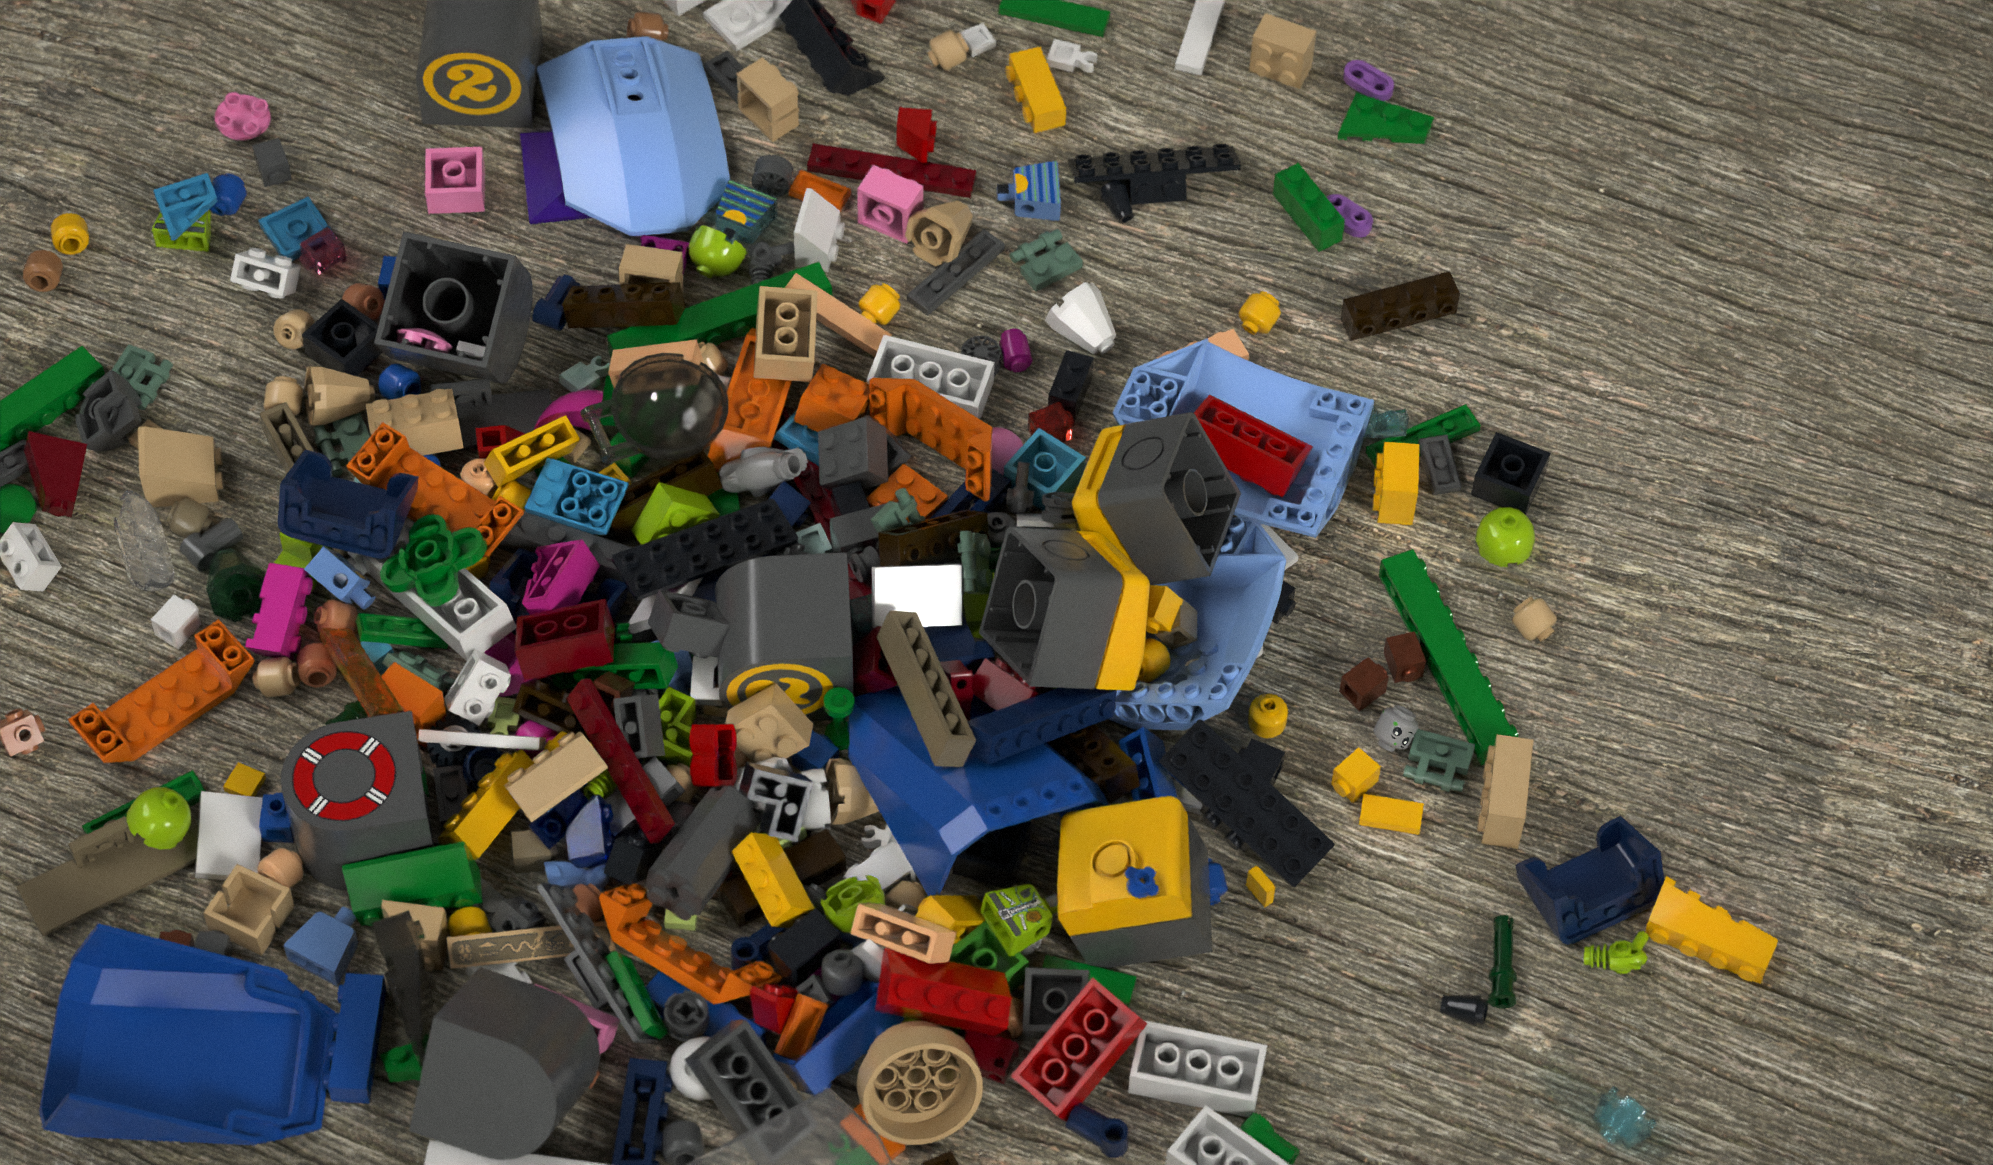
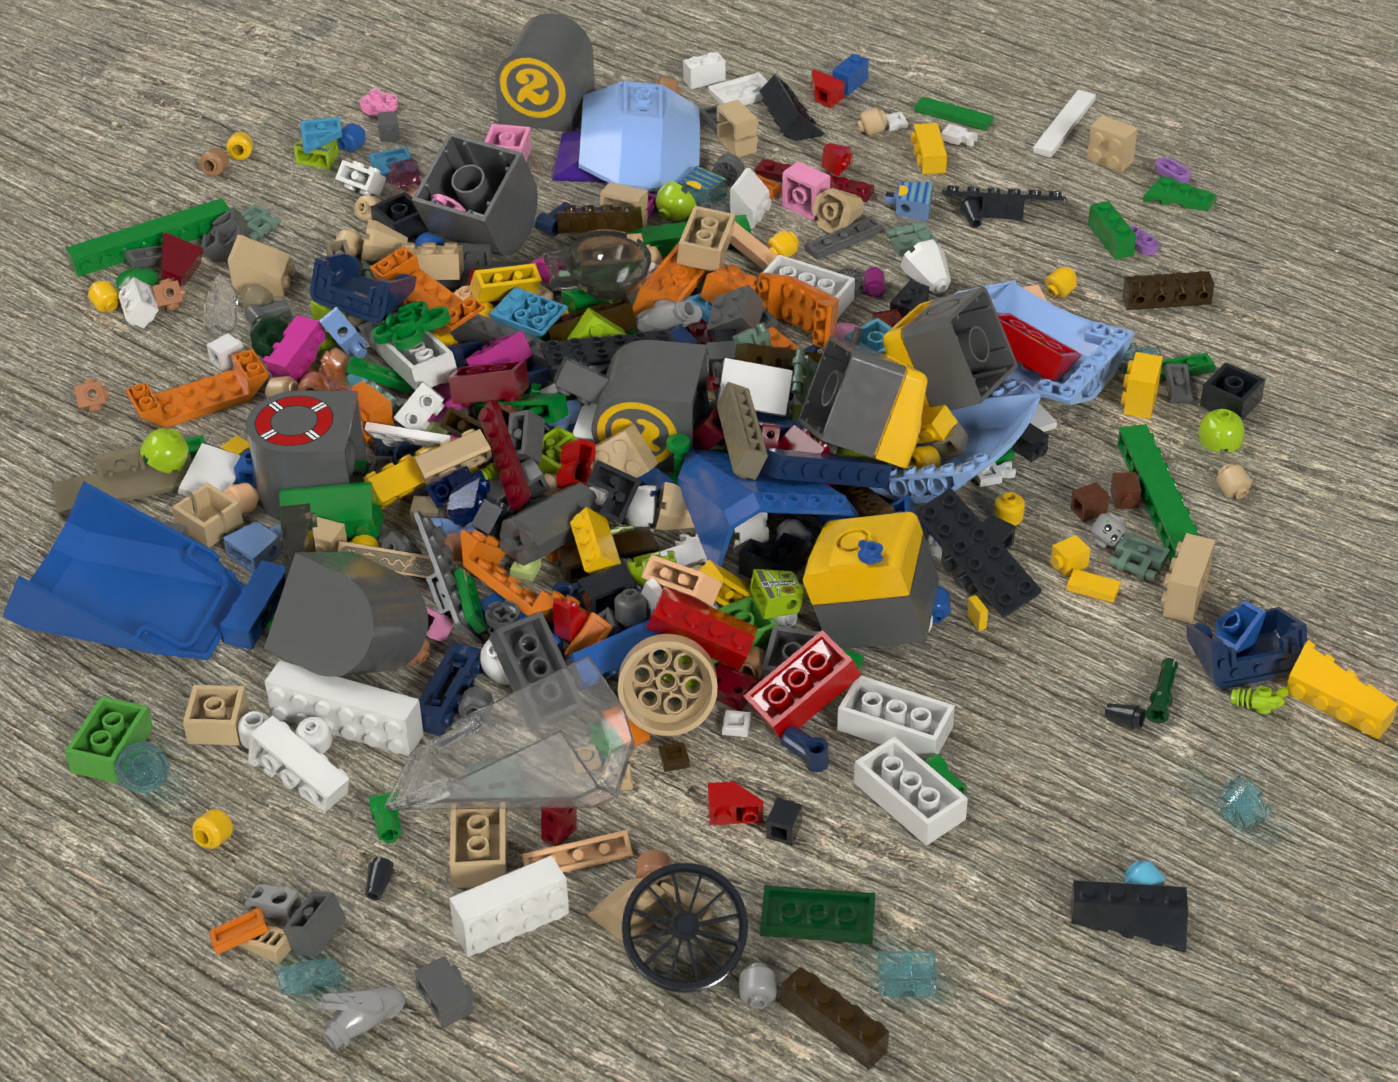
camera: 15 degrees right, 15 degrees down
none -> nougat brick [152,279,186,311]
none -> white tile [722,710,751,737]
none -> blue slope [1215,600,1266,653]

